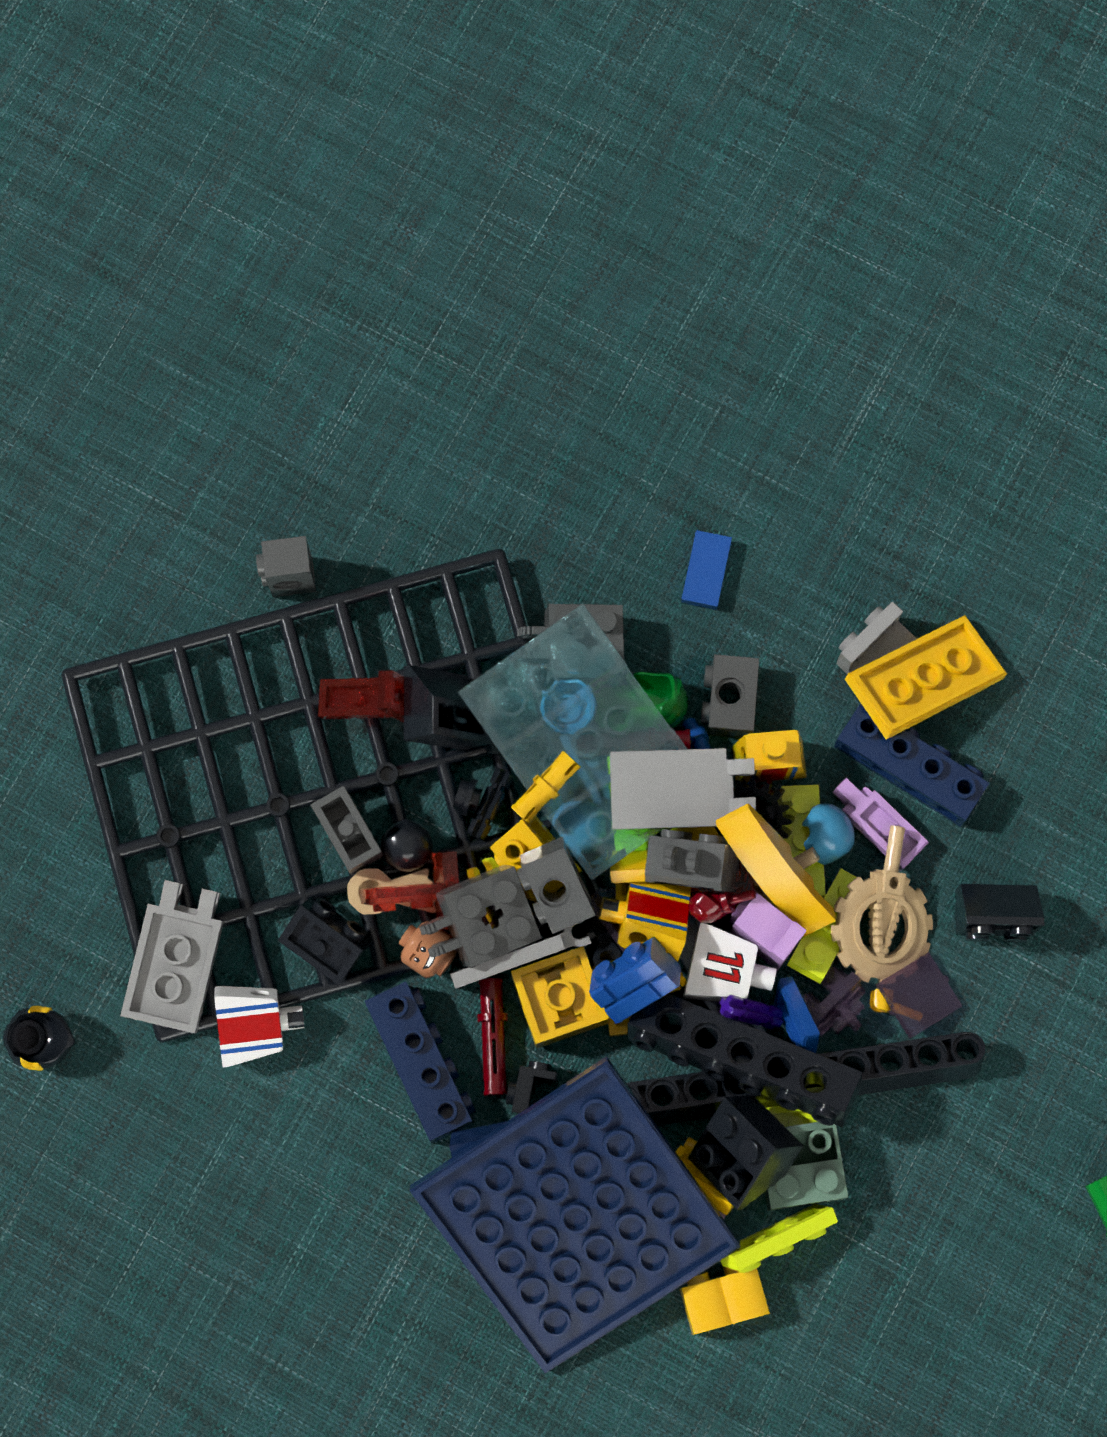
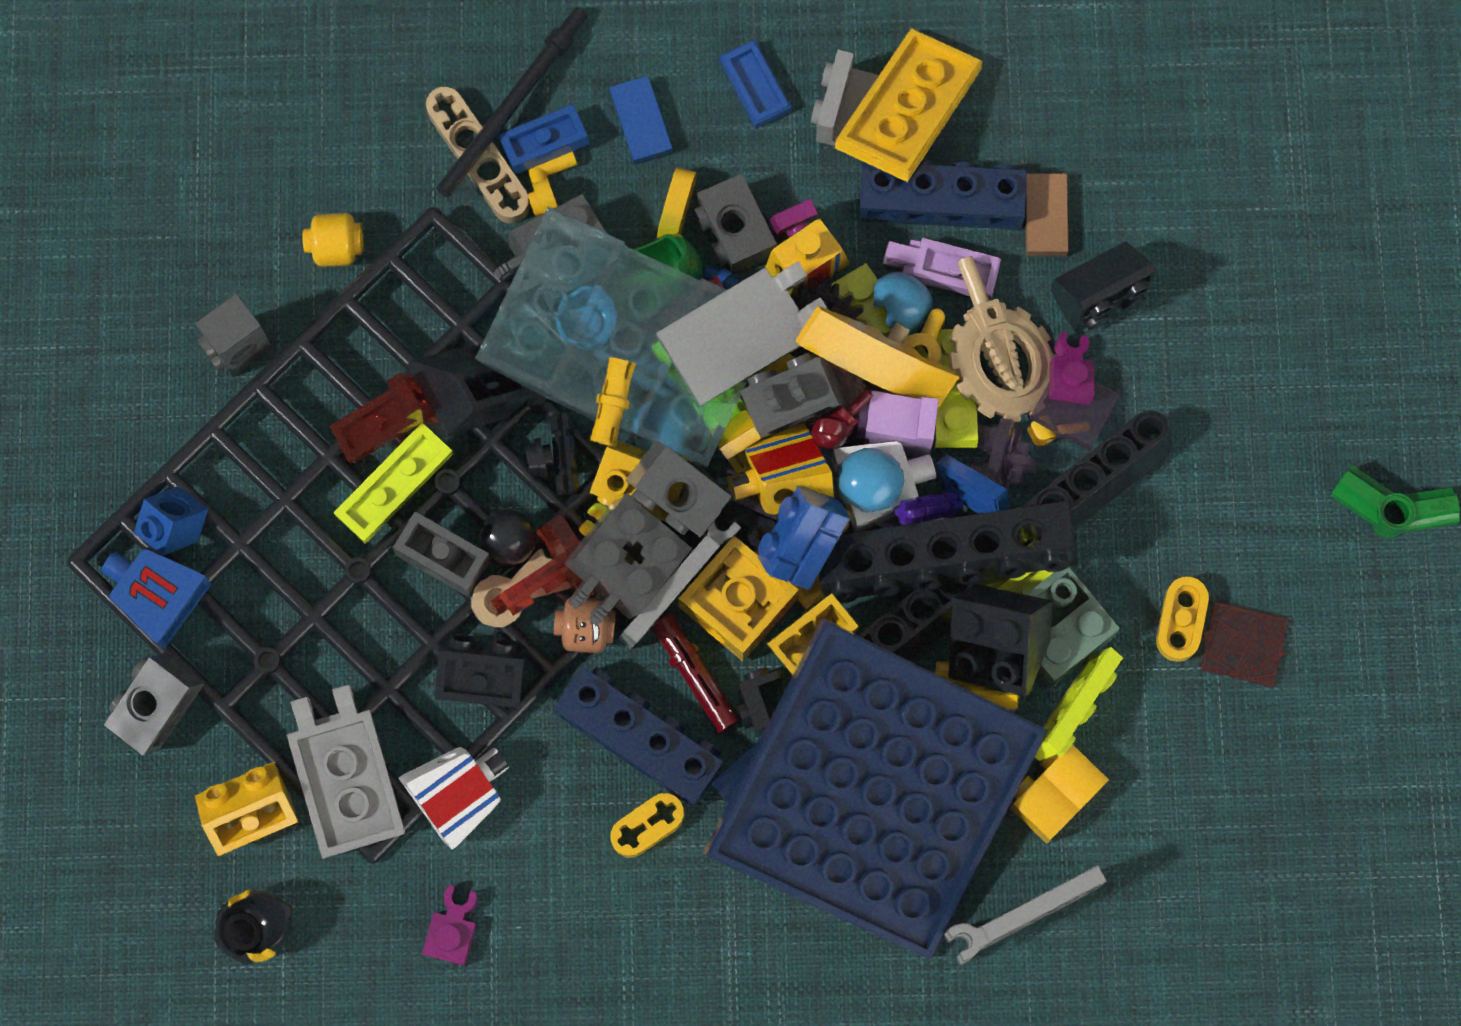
camera: 30 degrees left, 0 degrees up
none -> blue torso [101,549,211,650]
none -> brick [104,653,205,756]
none -> blue brick [133,486,208,556]
none -> yellow brick [194,762,298,856]
none -> yellow head [303,213,364,267]
none -> neon yellow plate [334,423,453,544]
none -> magenta plate [422,885,478,966]
none -> tan beam [426,87,530,224]
none -> black bar [436,7,588,198]
none -> blue plate [498,104,590,175]
none -> yellow plate [527,151,577,217]
none -> yellow beam [610,793,684,858]
none -> yellow beam [657,167,697,238]
none -> blue tile [719,39,792,129]
none -> yellow torso [768,593,859,675]
none -> magenta plate [769,199,818,237]
none -> dark azure hair [835,448,905,512]
none -> yellow plate [902,309,945,364]
none -> light grey tile [944,866,1106,965]
none -> medium nougat tile [1025,174,1068,256]
none -> magenta plate [1049,332,1094,405]
none -> yellow plate [1156,577,1209,662]
none -> clear red piece [1200,602,1288,687]

